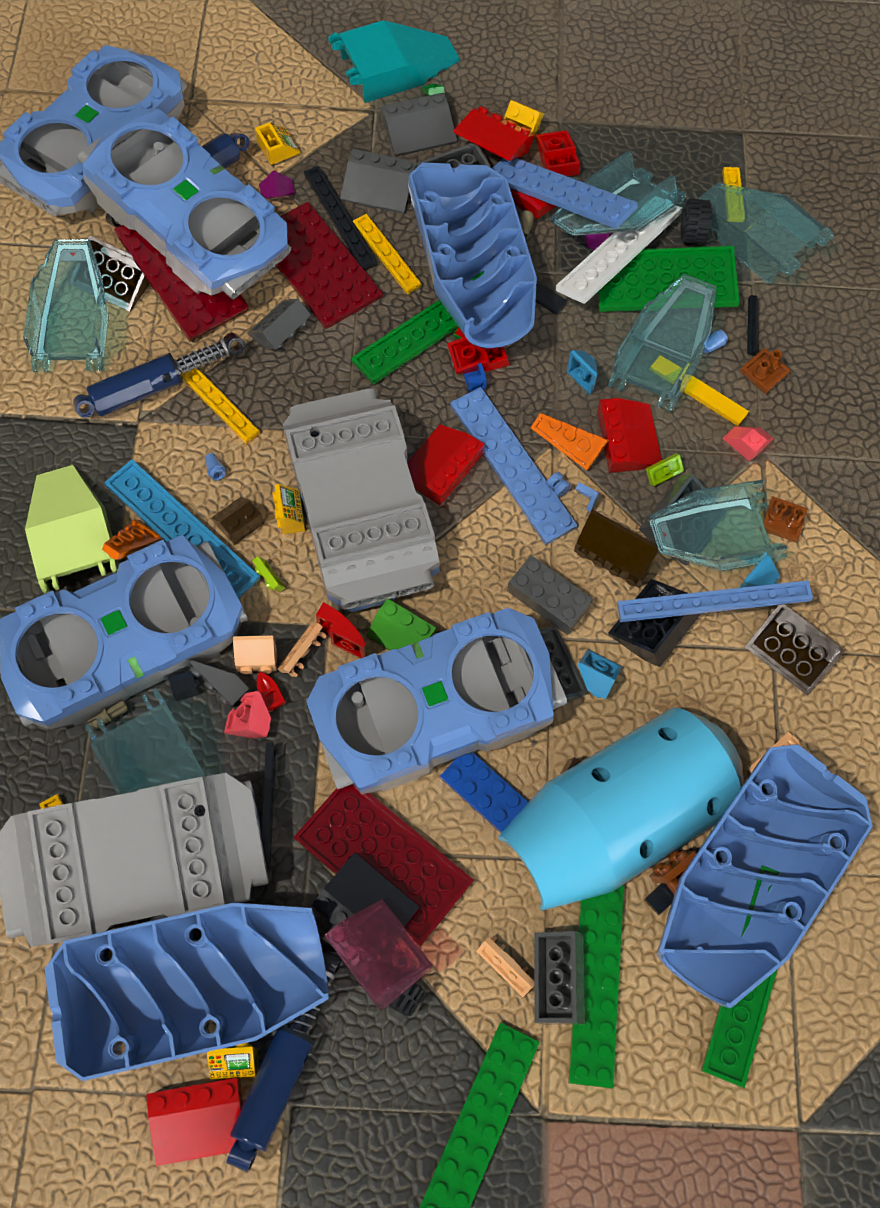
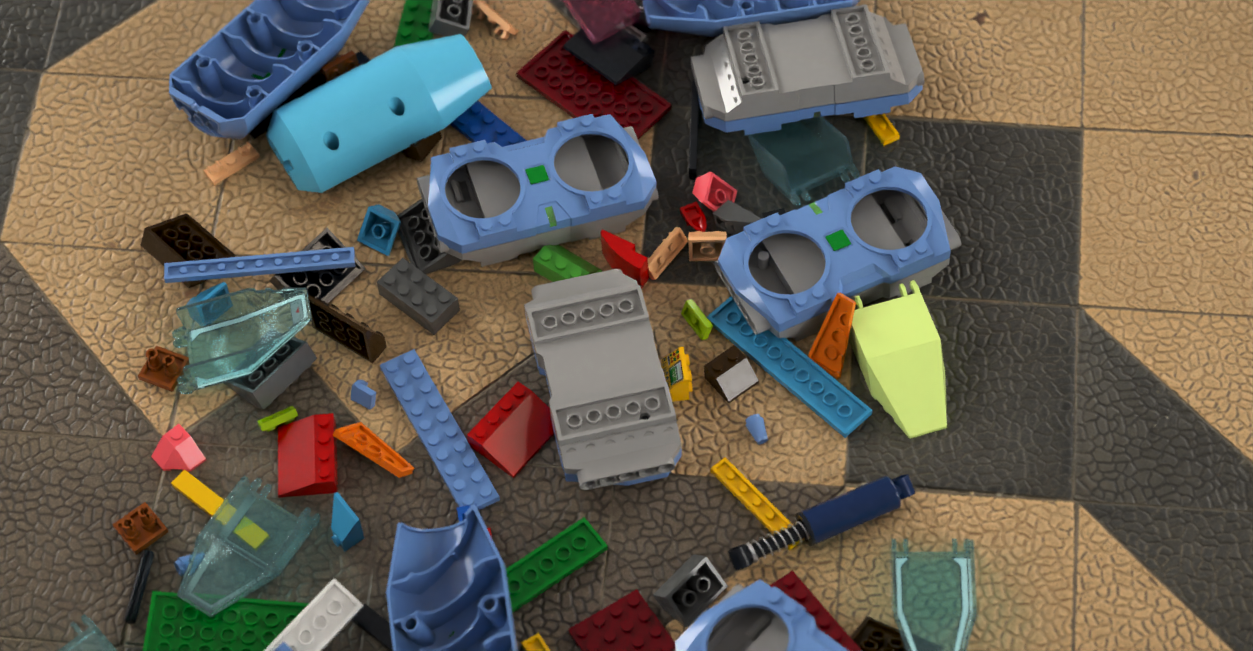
camera: 170 degrees left, 10 degrees down
medium blue wheel [546,472,572,498] -> none

